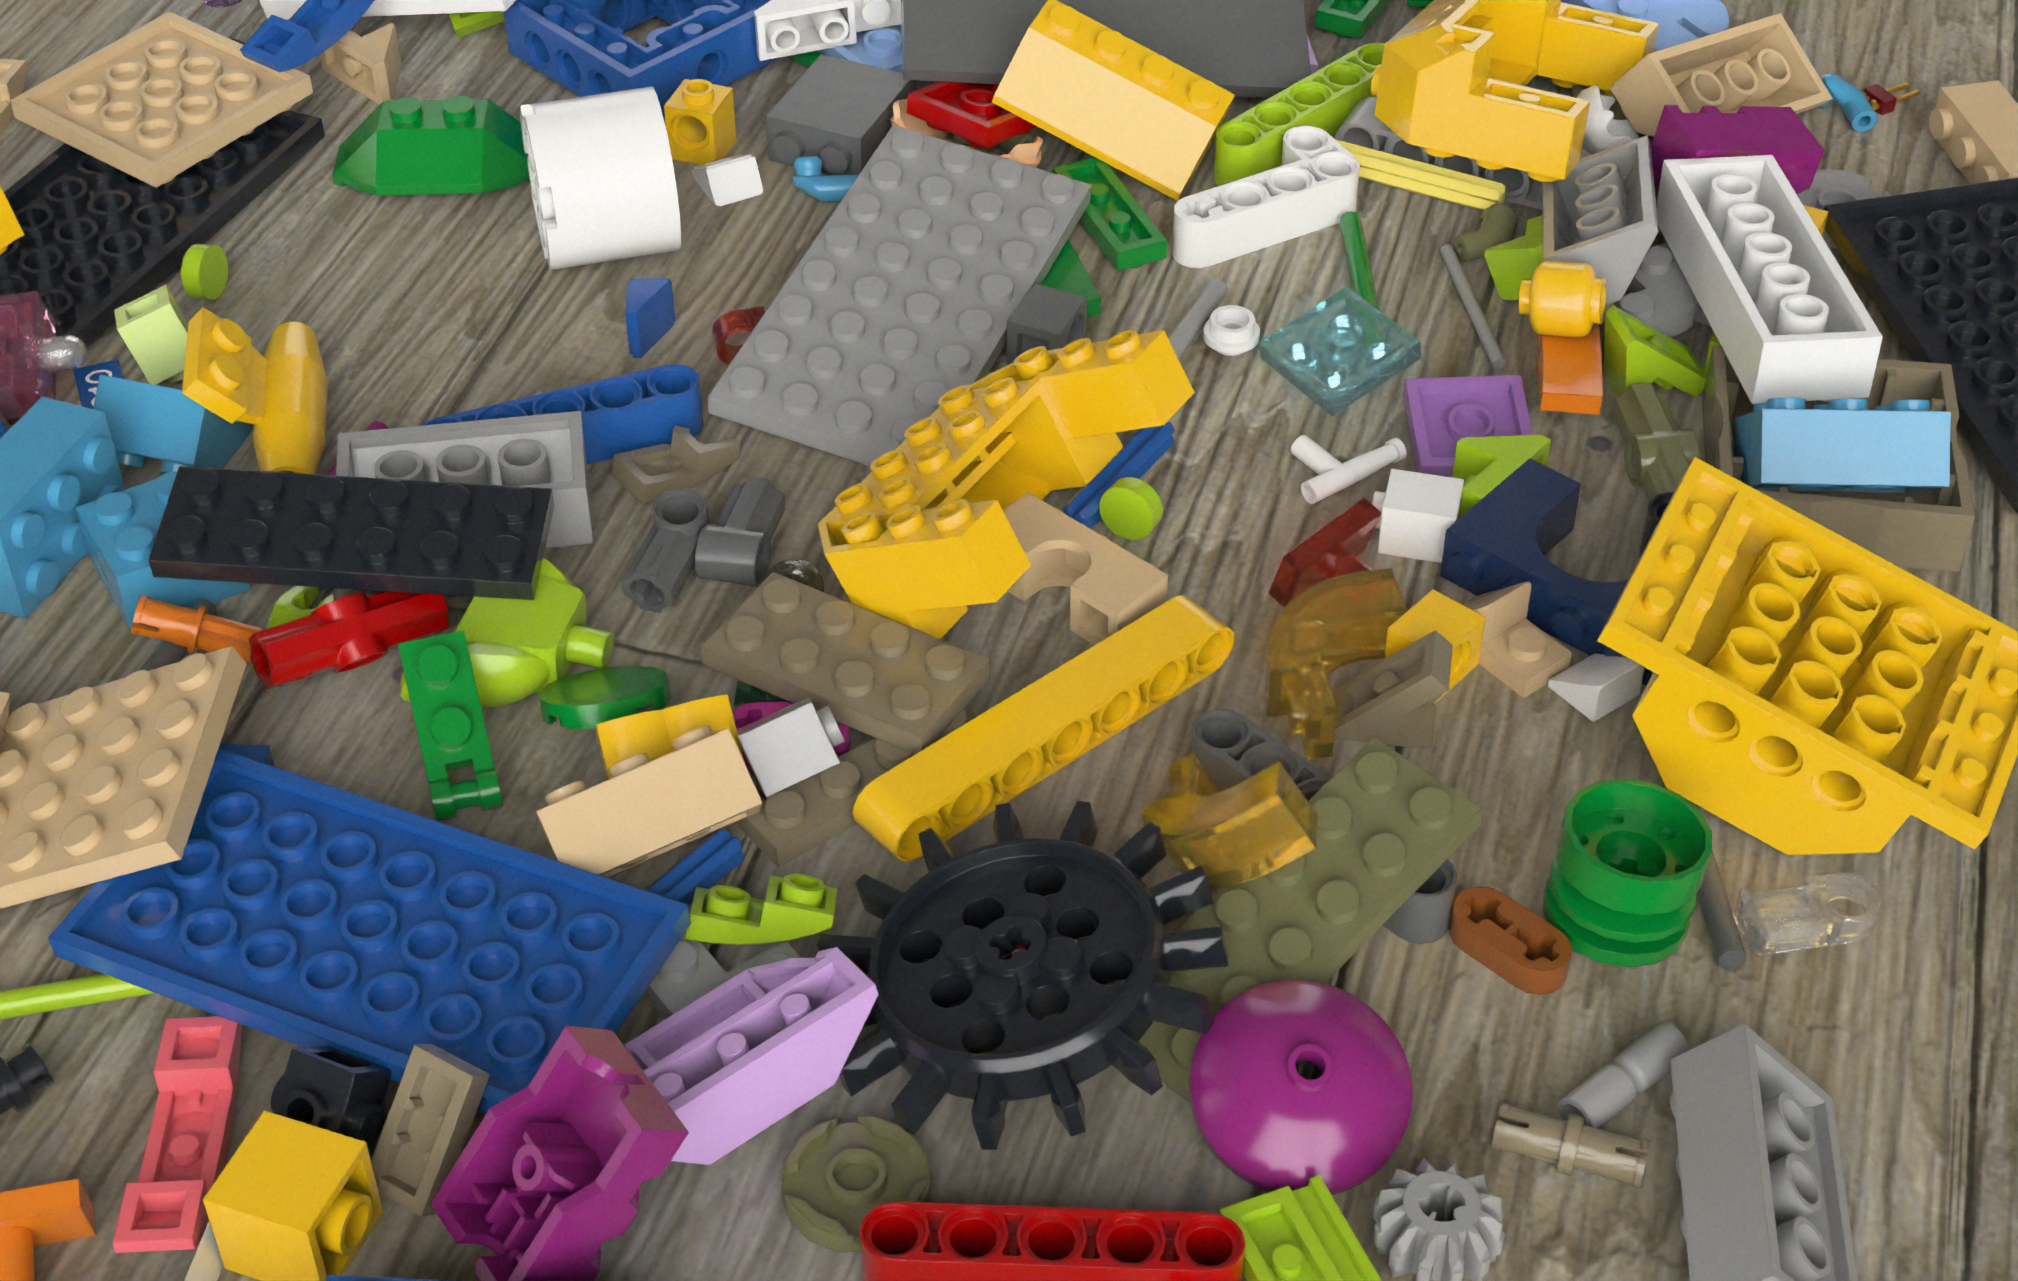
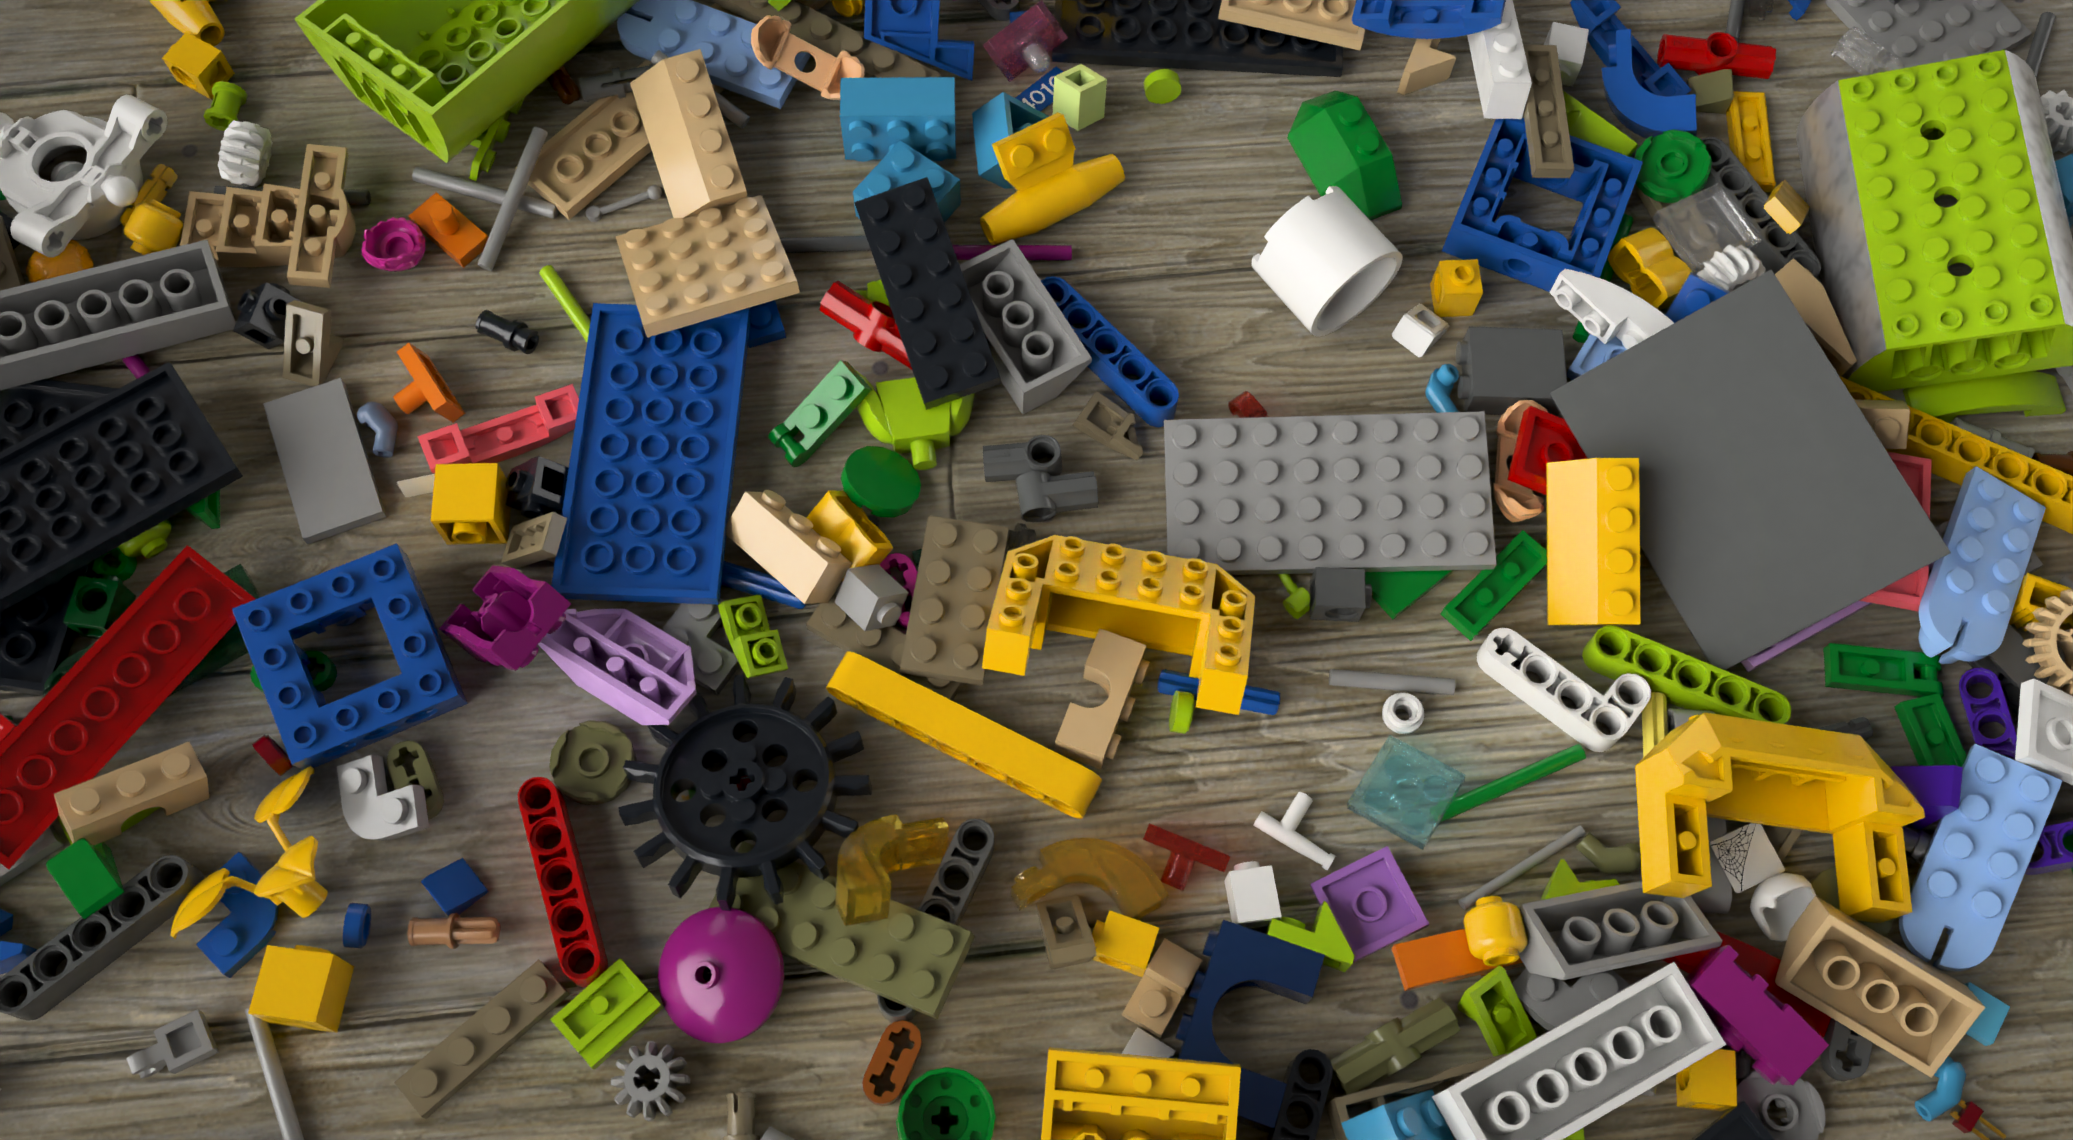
camera: 65 degrees right, 25 degrees up
orange axle [131,595,262,663] -> none
blue slope [625,278,675,358] -> none

